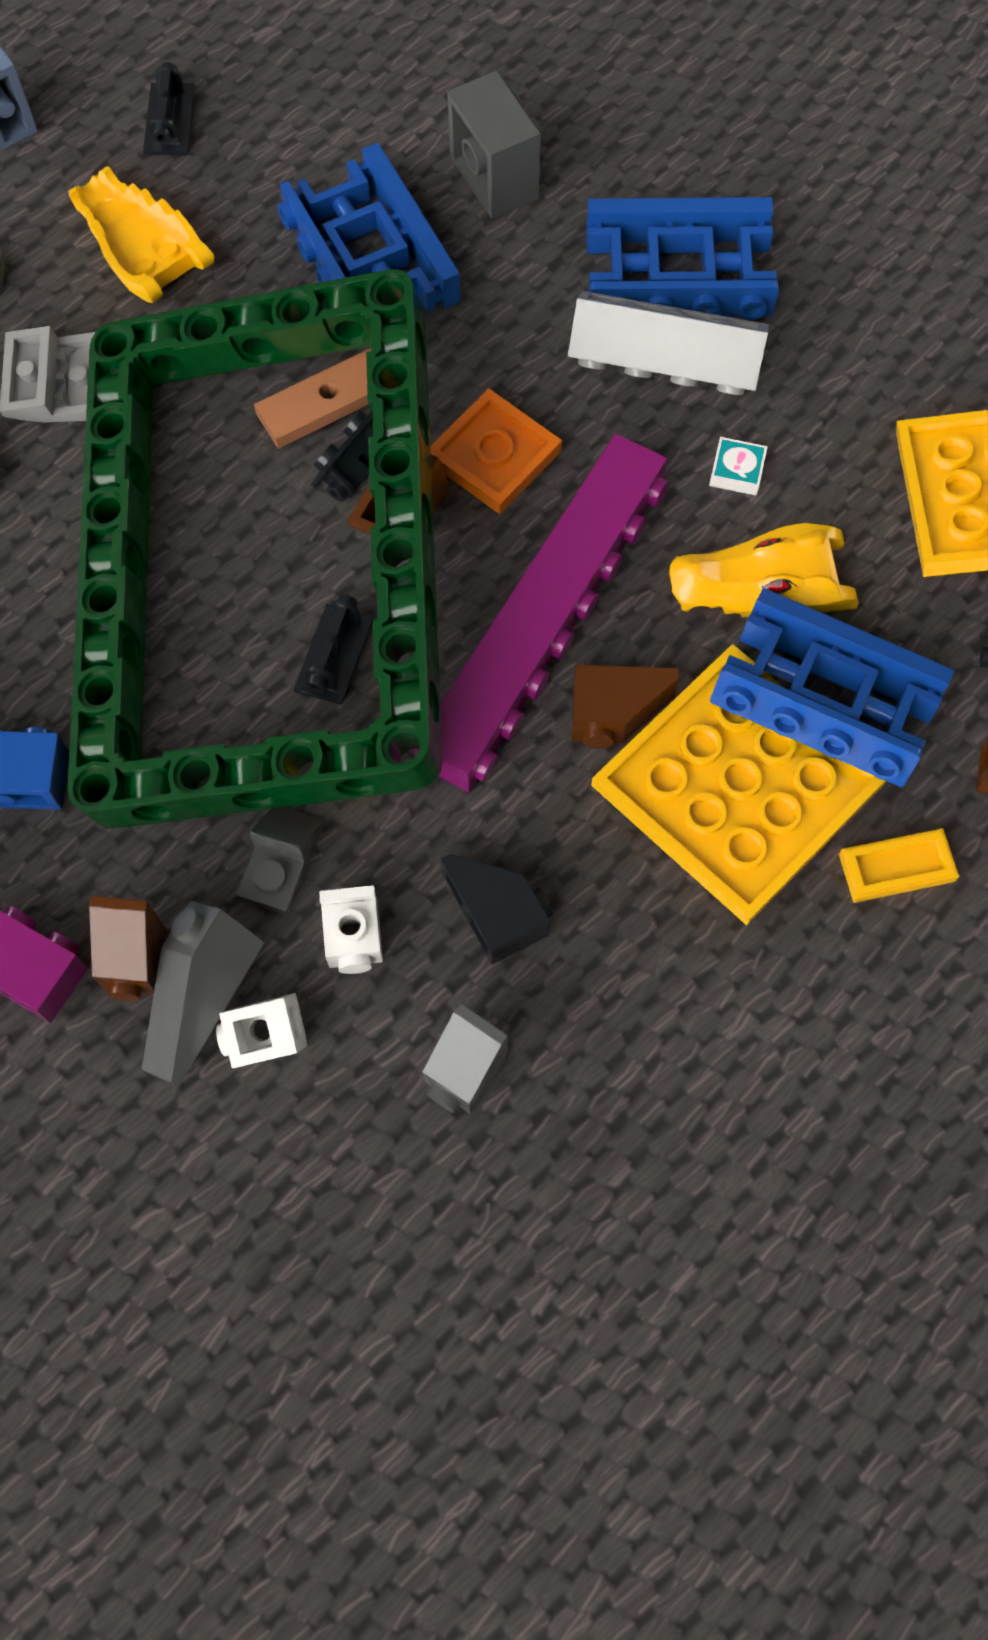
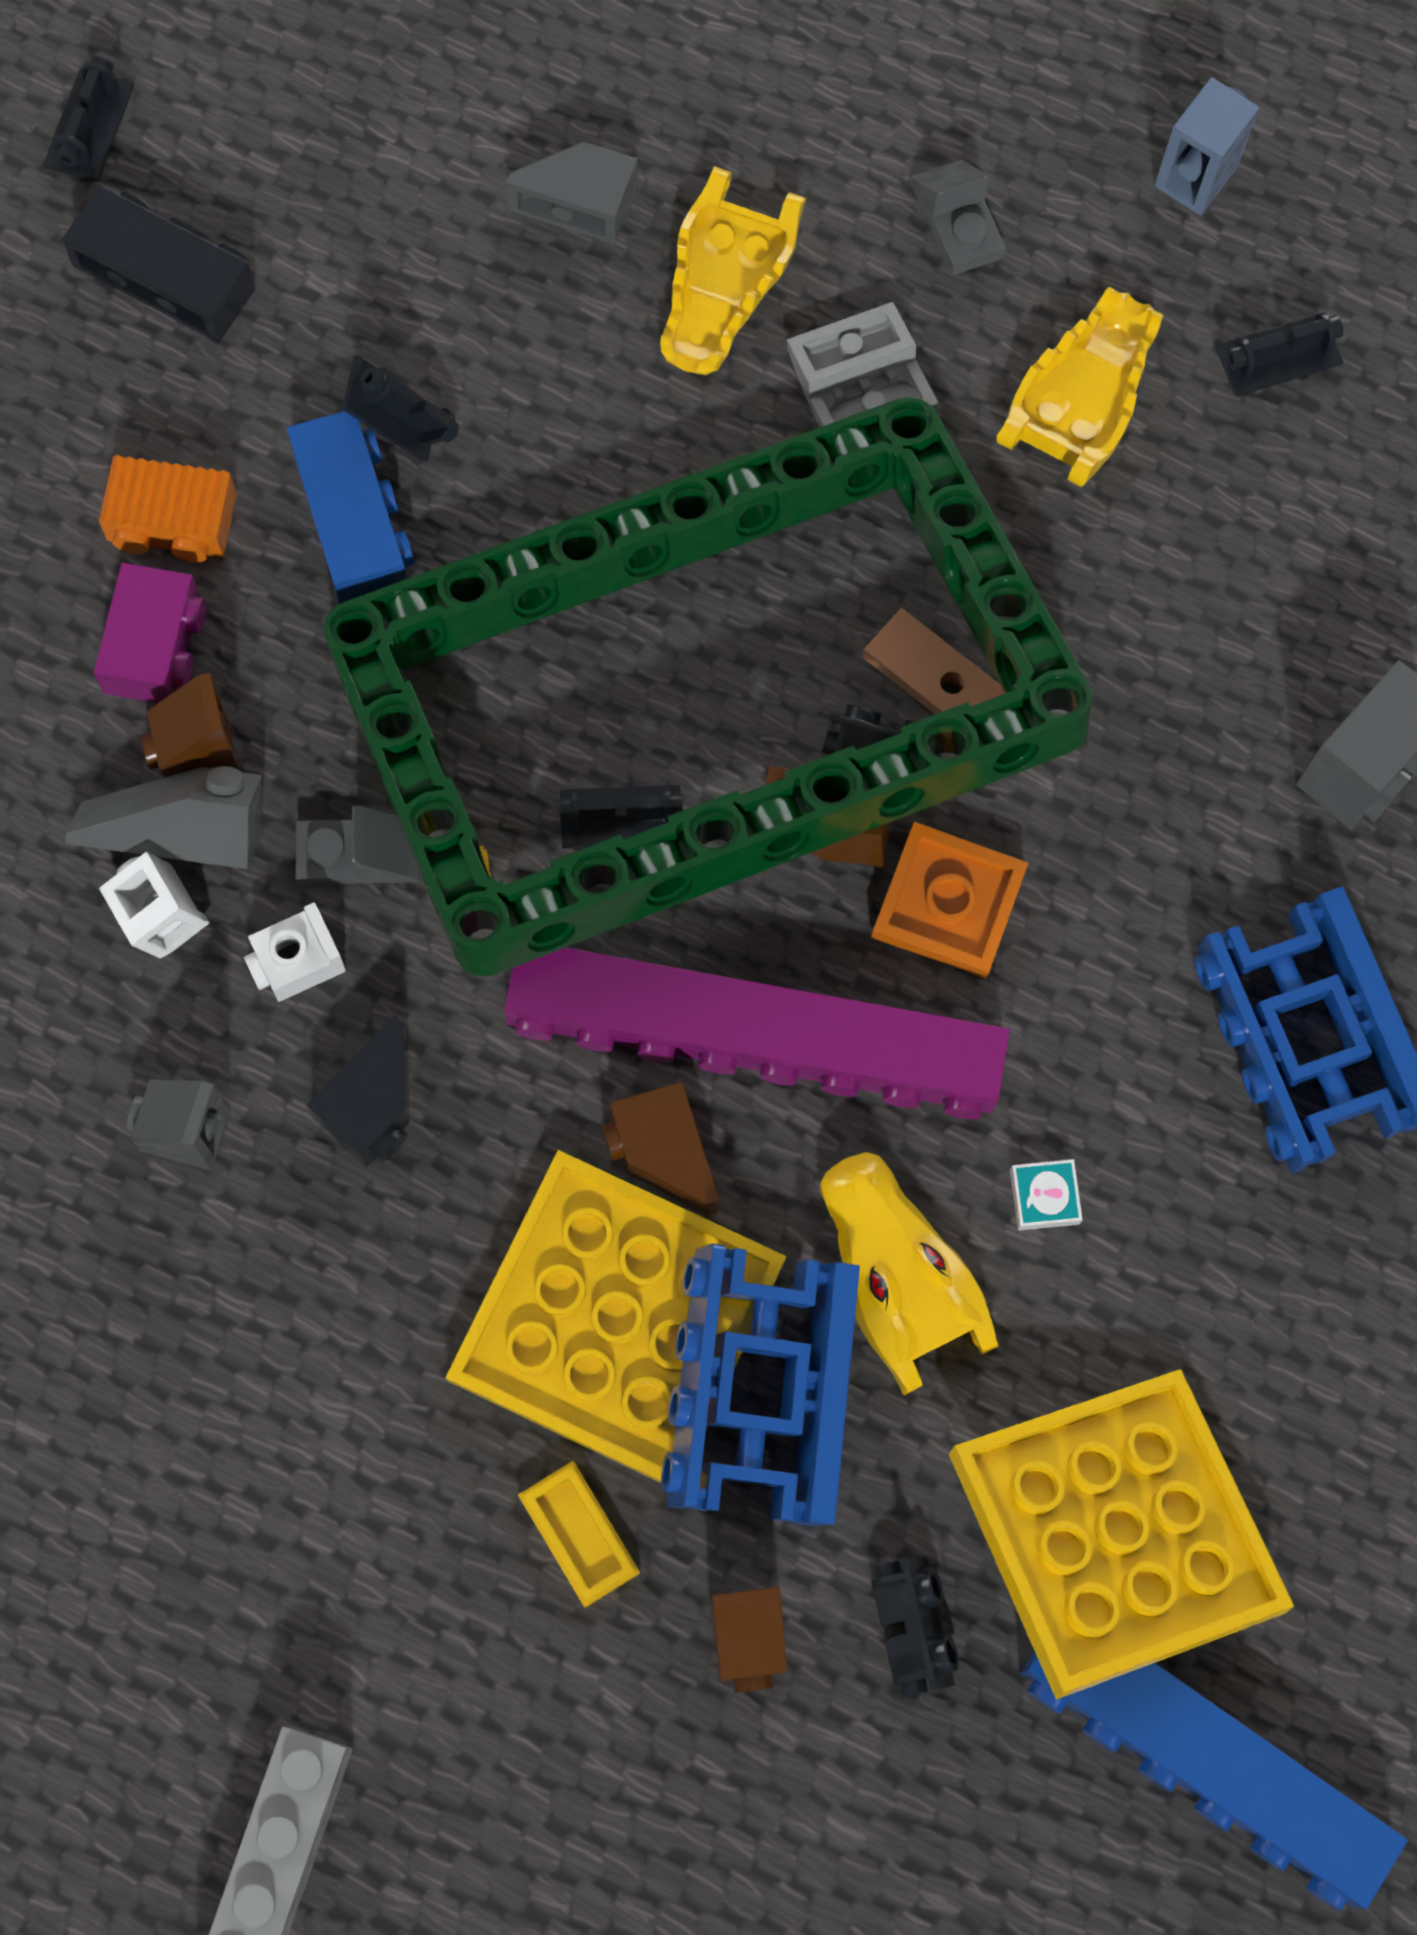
camera: 65 degrees right, 5 degrees up
blue fence [277,143,461,312] -> none
brick [568,291,769,395] -> none

